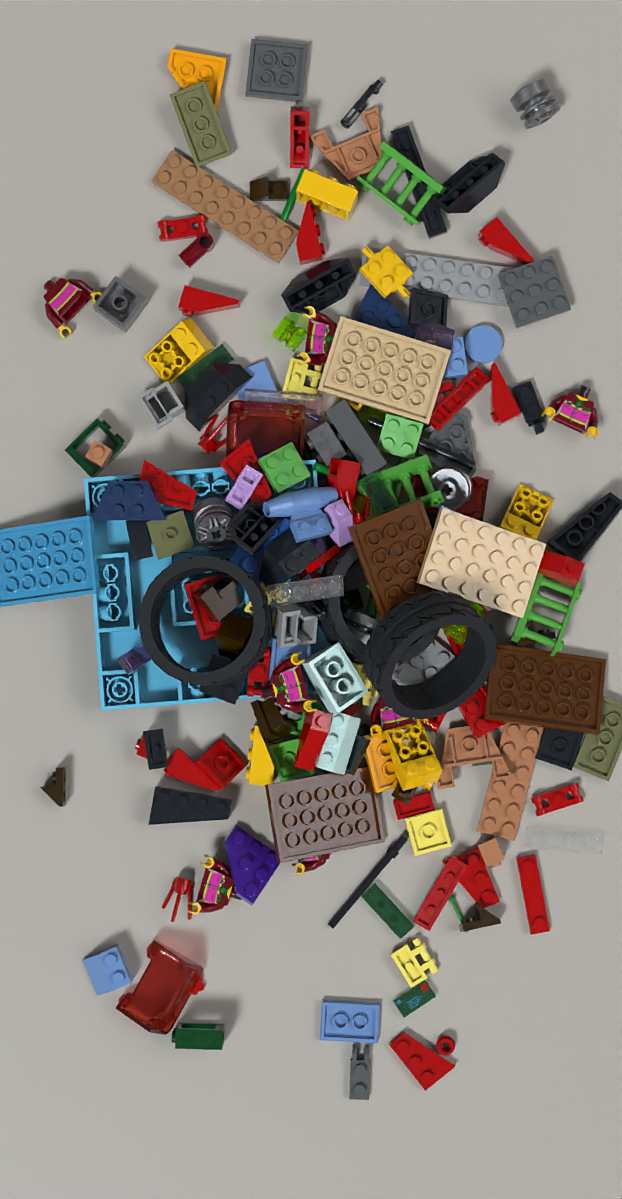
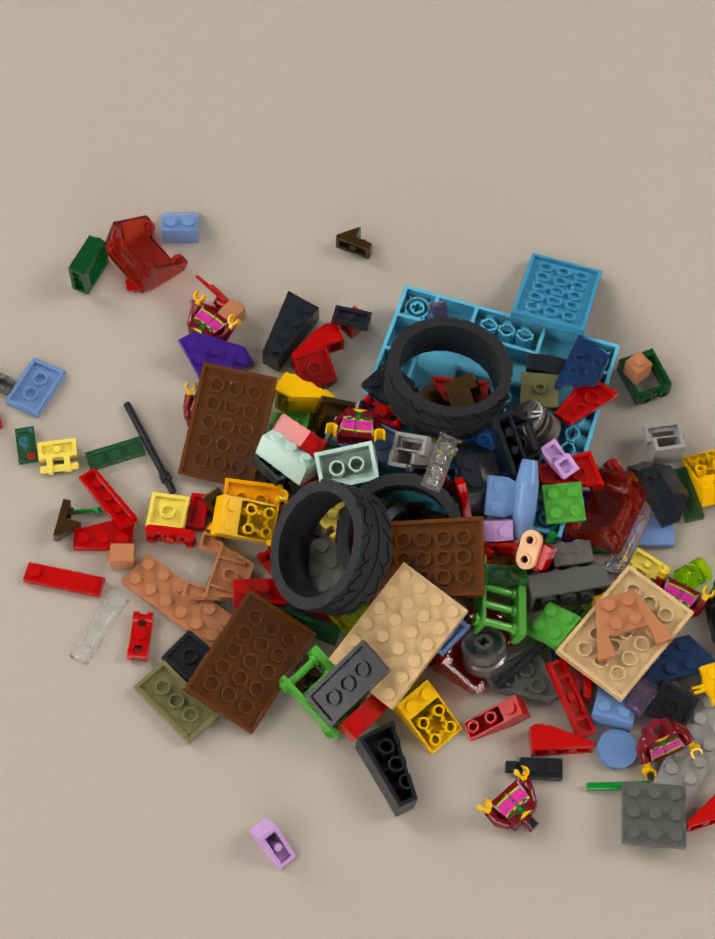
camera: 110 degrees right, 25 degrees down
none -> red plate [145,524,196,548]
none -> nougat brick [217,298,246,330]
none -> black plate [305,640,391,727]
none -> red slope [462,695,531,741]
none -> light nougat plate [516,530,543,569]
none -> green bar [586,781,650,791]
none -> nougat wing [595,590,674,663]
none -> dark red torso [636,717,703,780]

